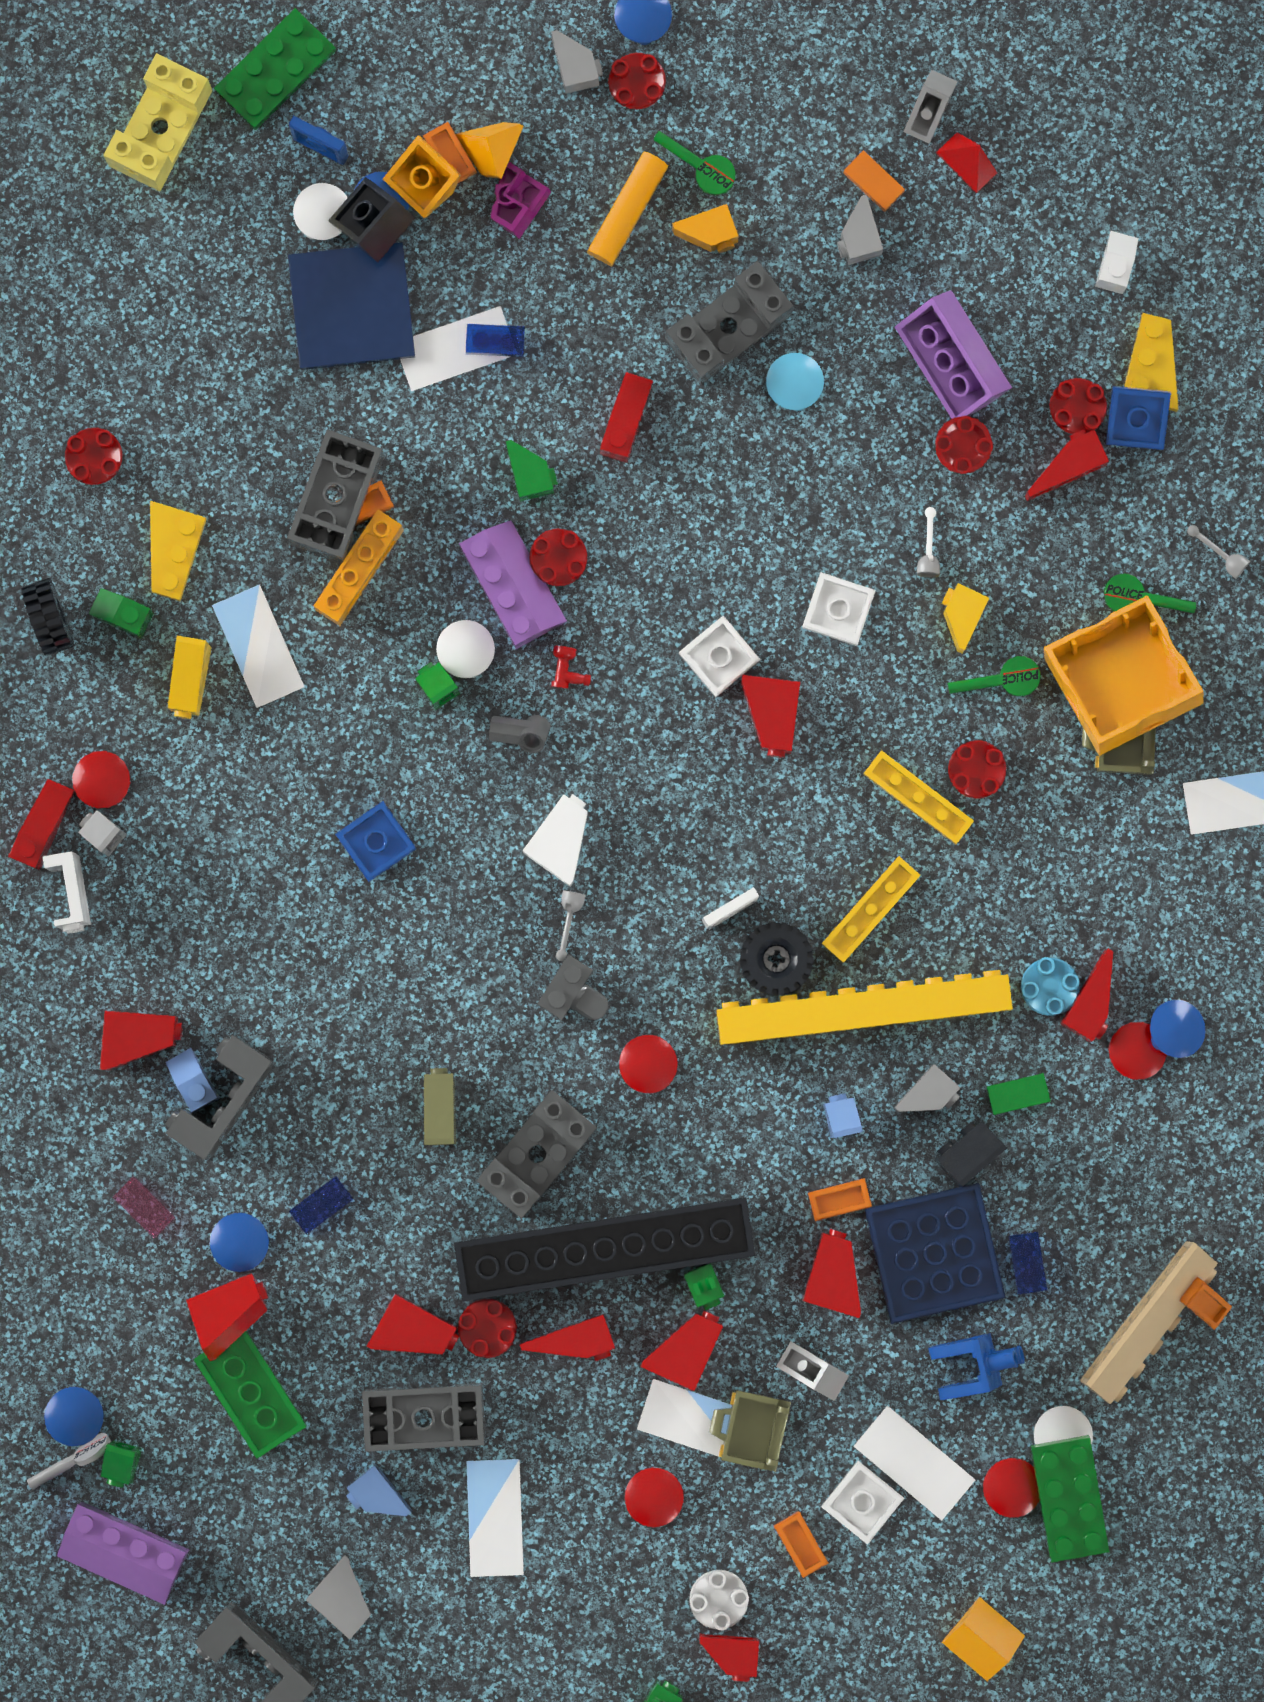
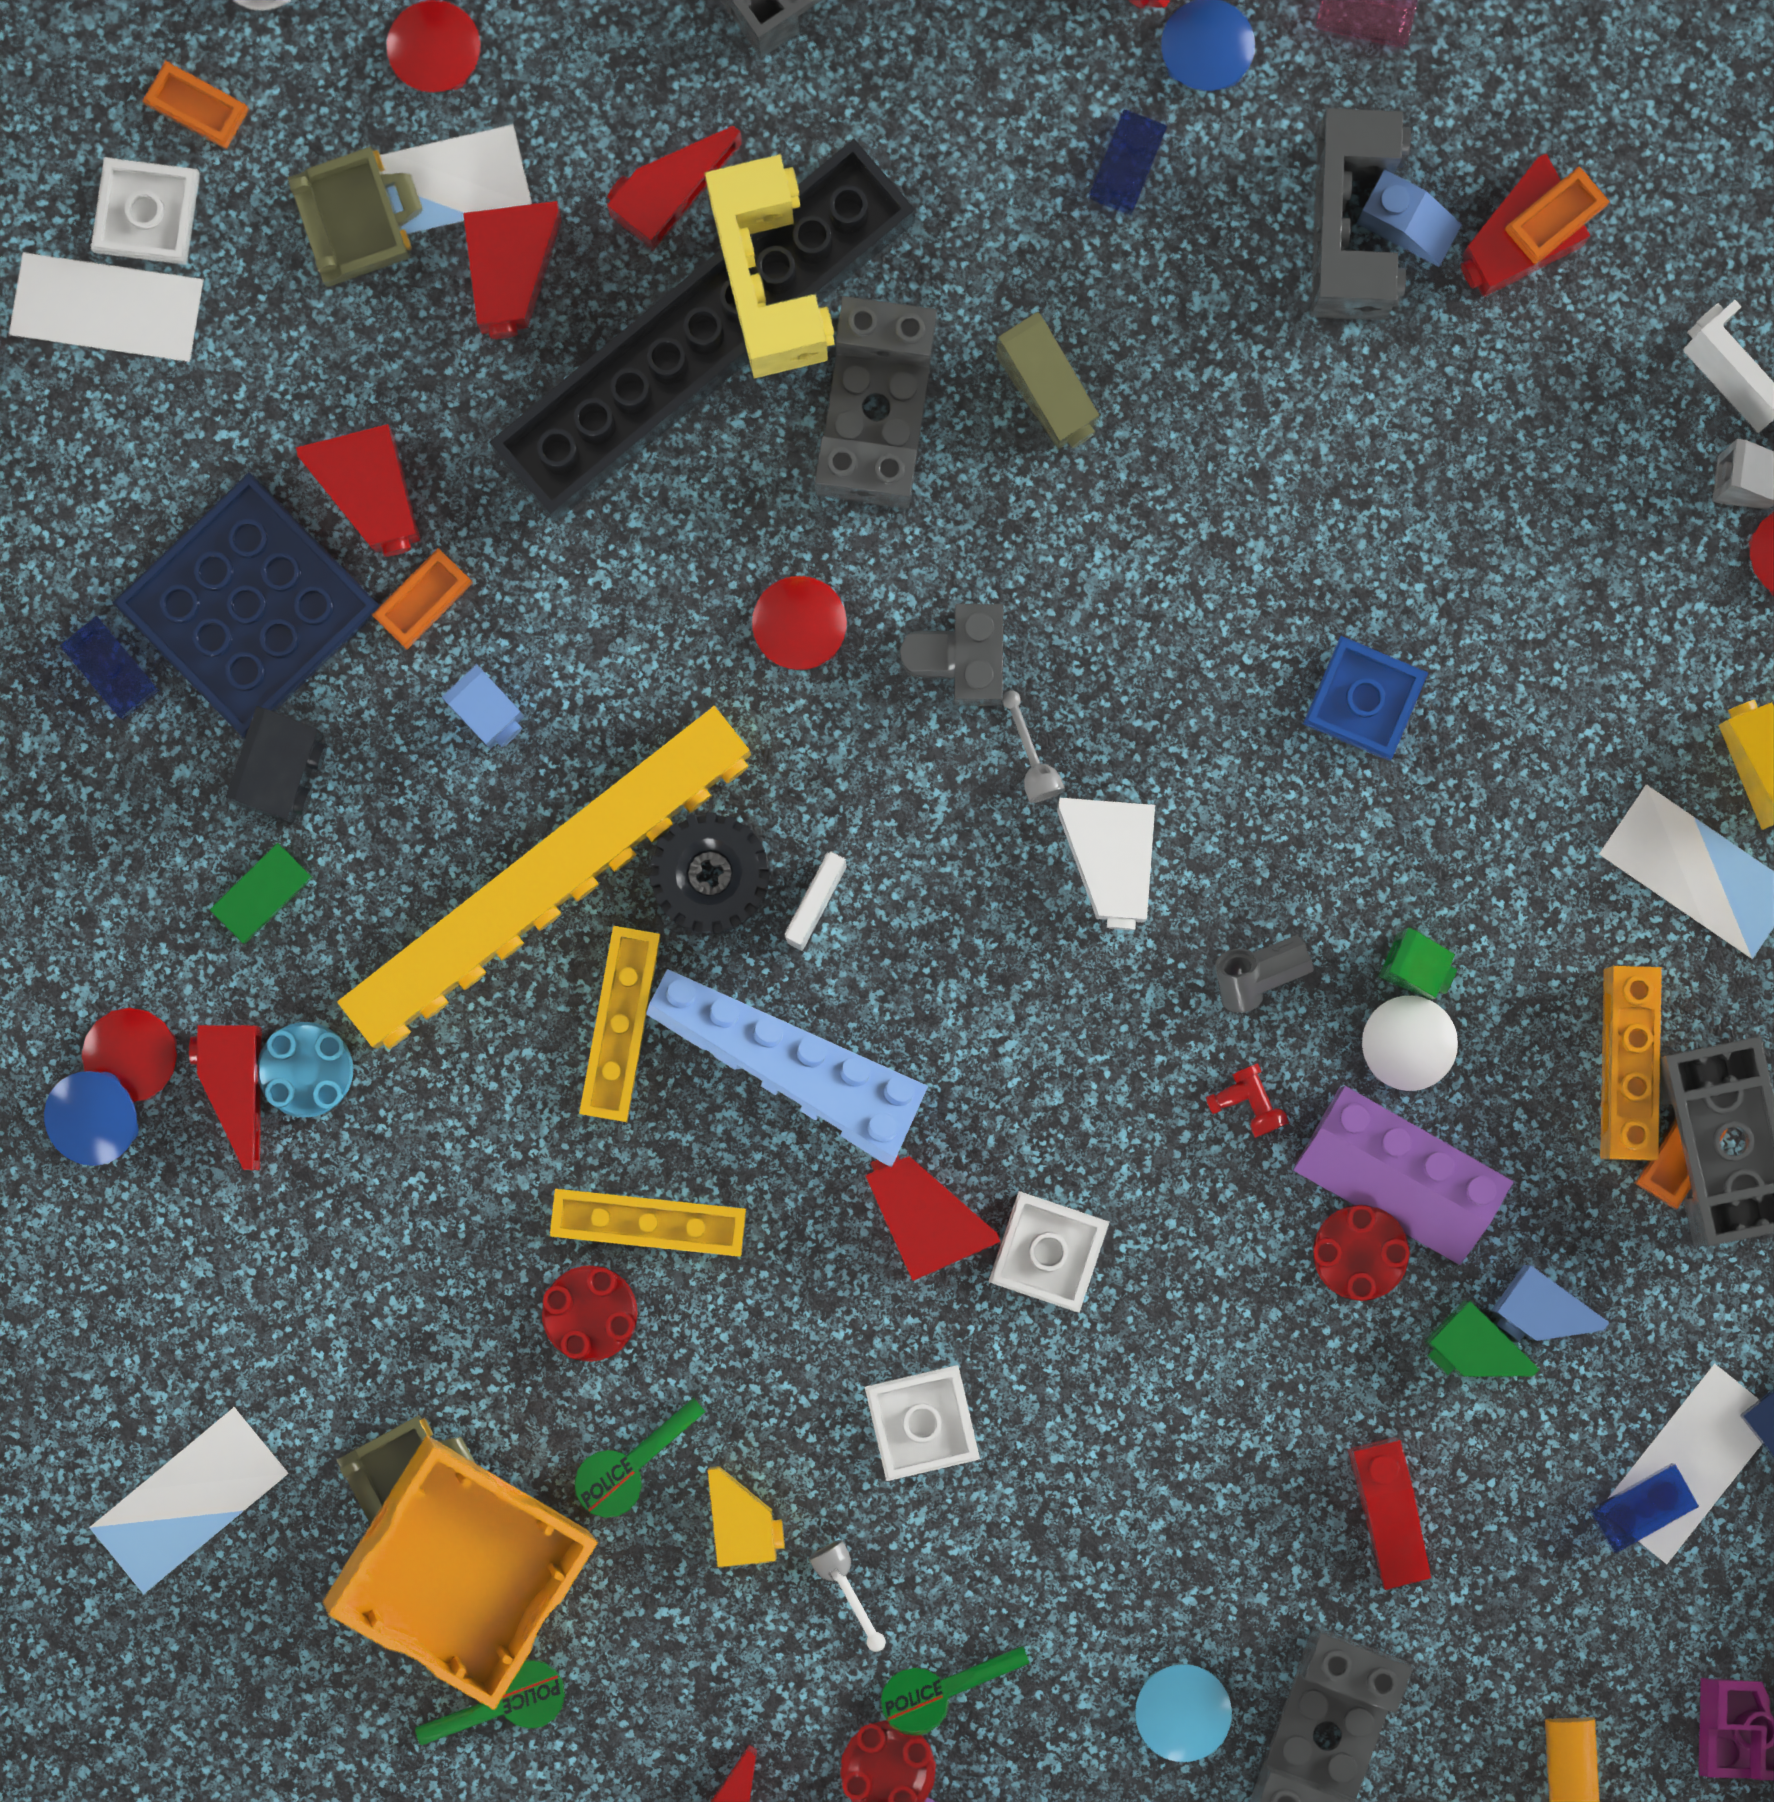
camera: 150 degrees right, 0 degrees up
red slope [366,1293,460,1354] -> none
red dish [458,1299,517,1358] -> none
green brick [683,1263,724,1310] -> none
light grey slope [776,1341,849,1401] -> none
light grey slope [894,1064,960,1112] -> none
blue piece [928,1333,1025,1400] -> none
none -> light blue wing [646,969,928,1167]
none -> light yellow plate [705,155,835,379]
none -> green piece [881,1646,1030,1736]
none -> medium blue slope [1491,1265,1609,1342]
none -> orange tile [1505,166,1610,265]

